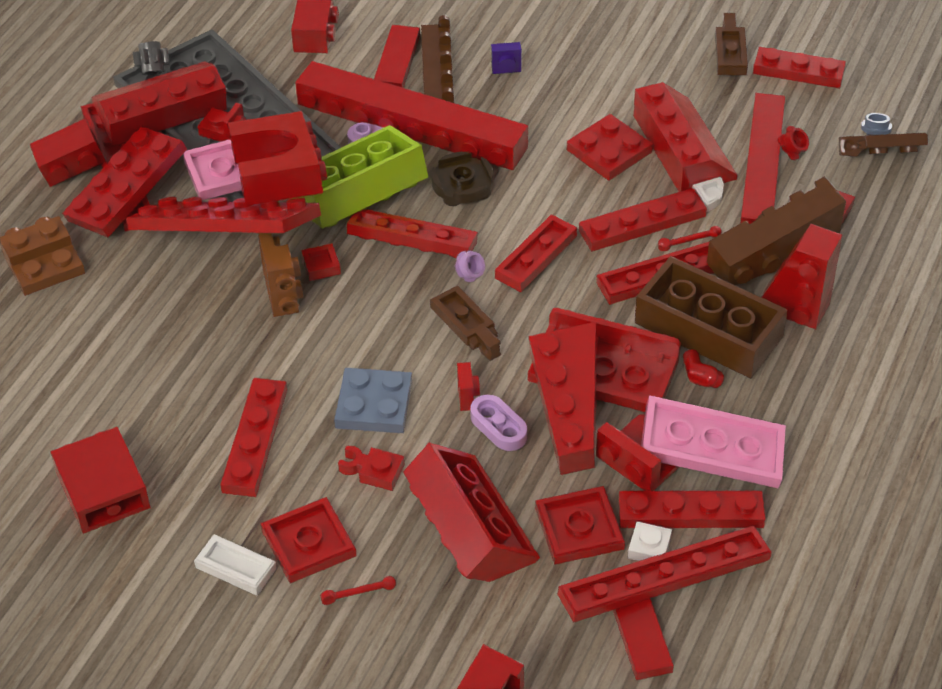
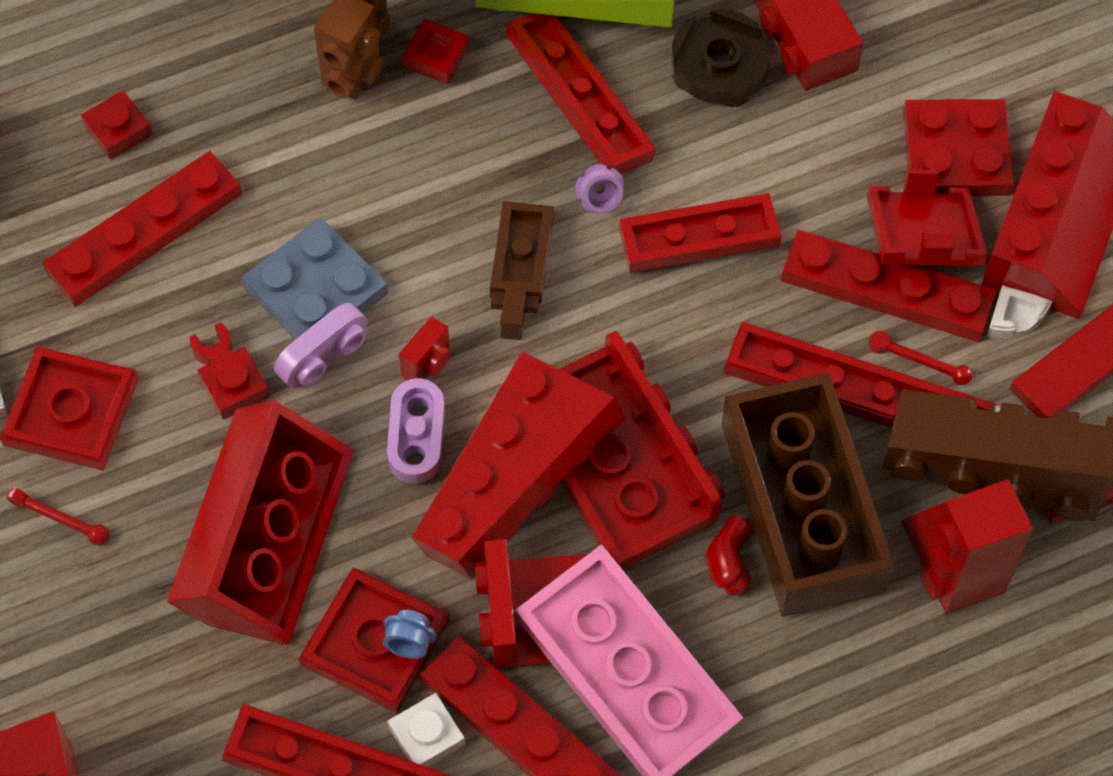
camera: 40 degrees right, 15 degrees up
none -> red plate [81,90,153,160]
none -> lavender plate [274,303,368,388]
none -> medium blue plate [383,610,437,659]
none -> red piece [867,170,988,267]

